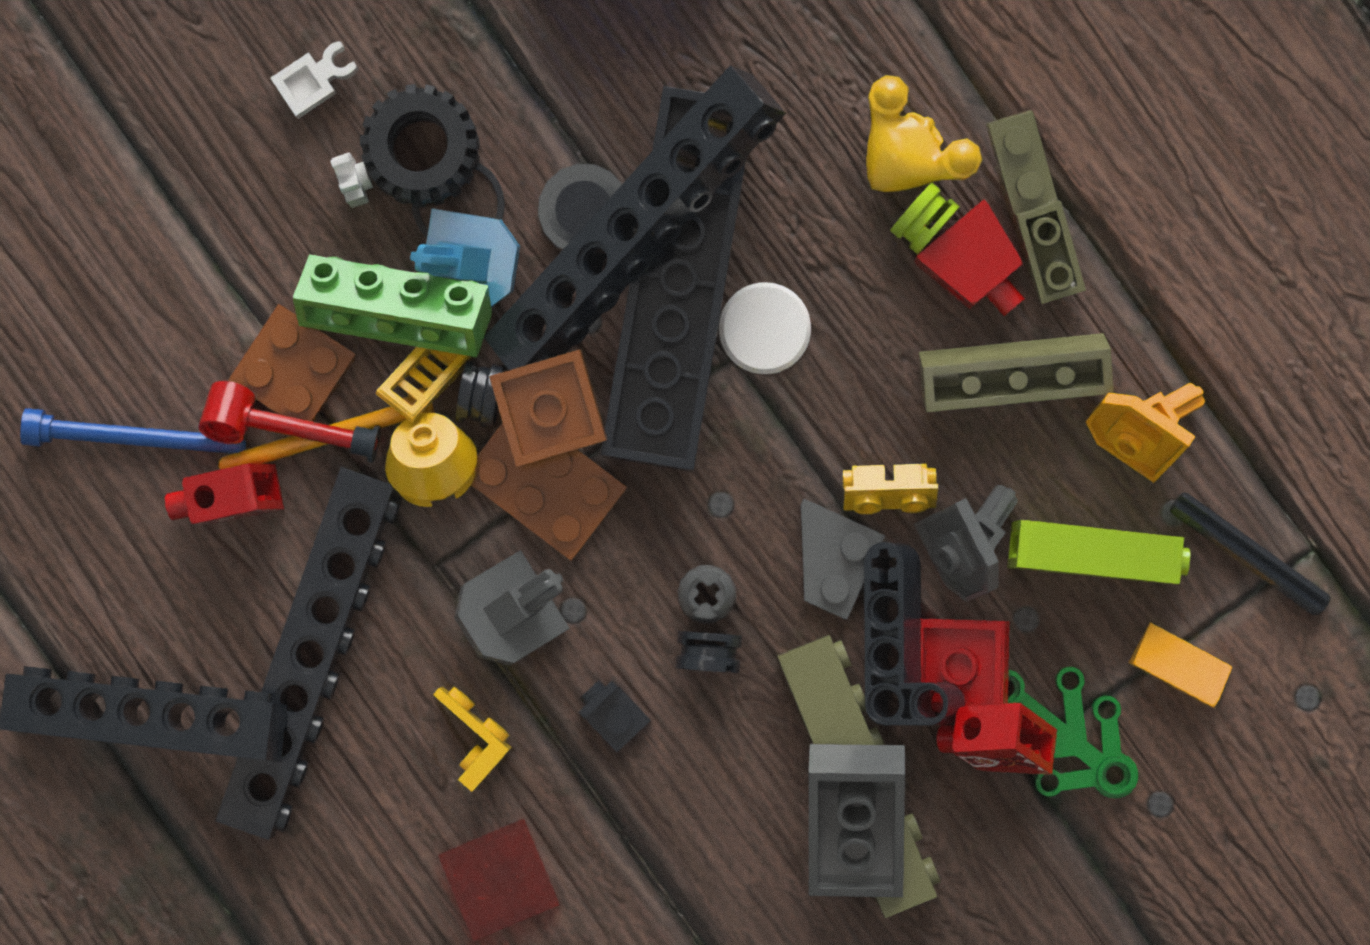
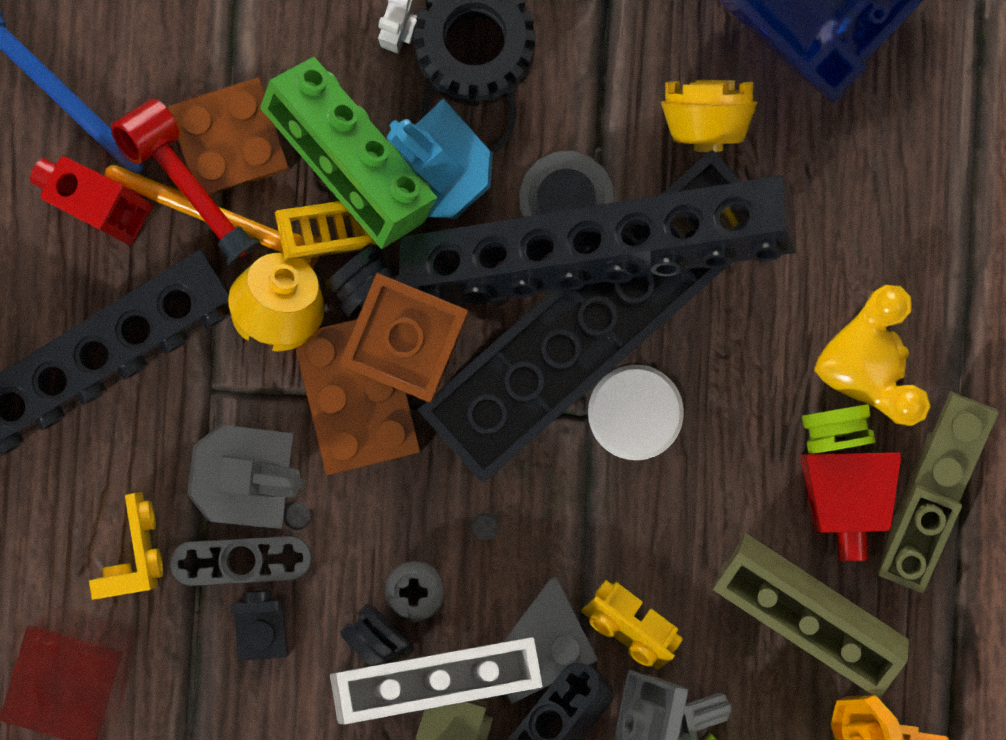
camera: 35 degrees right, 0 degrees up
none -> dark grey beam [170,535,313,586]
none -> white brick [330,637,543,724]
none -> yellow cone [660,80,758,152]

